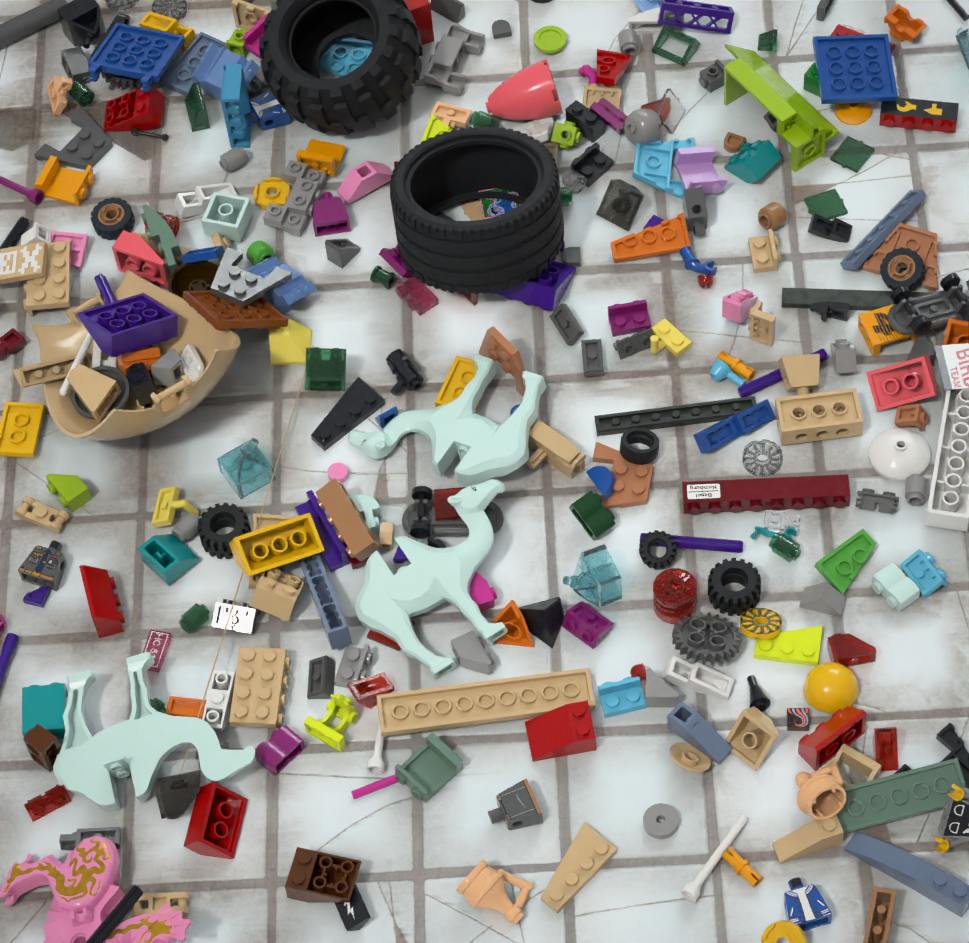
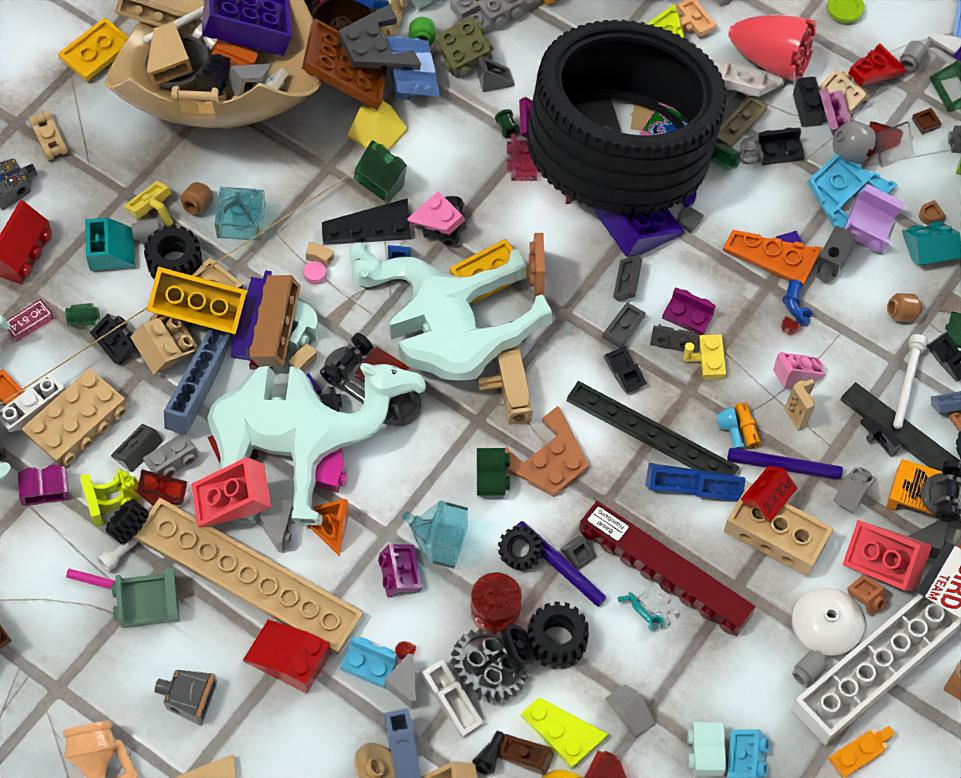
camera: 30 degrees right, 5 degrees up
lime slope [46,474,92,512] -> none
magenta torso [313,192,351,237] -> none
bright pink slope [337,161,393,205] -> none
clear green brick [470,111,499,128] -> none
black slope [519,597,564,649] -> none
lime brick [551,121,582,149] -> none
dark pink arm [579,65,598,84] -> none
blue tile [586,466,615,499] -> none
clear smoke slope [596,179,644,231] -> none
black tyre [620,428,659,465] -> none
tile [740,608,782,640] -> none
clear tile [742,439,783,477] -> none
tan bracket [748,229,781,273] -> none
clear green brick [769,533,801,562] -> none
tan torso [778,354,820,395] -> none
bright green wing [814,529,876,595] -> none
dark grey hinge [855,488,899,514] -> none
none -> black tyre [105,499,149,544]
none -> medium nougat head [181,182,214,215]
none -> coral slope [192,457,271,528]
none -> tan piece [305,242,334,268]
none -> bright pink wing [407,191,466,234]
none -> olive brick [435,16,494,77]
none -> reddish brown slope [498,734,554,776]
none -> black plate [502,624,535,670]
none -> dark grey slope [560,536,596,570]
none -> black slope [604,346,647,393]
none -> red panel [741,466,798,522]
none -> white piece [893,334,928,429]
none -> reddish brown tile [911,108,942,134]

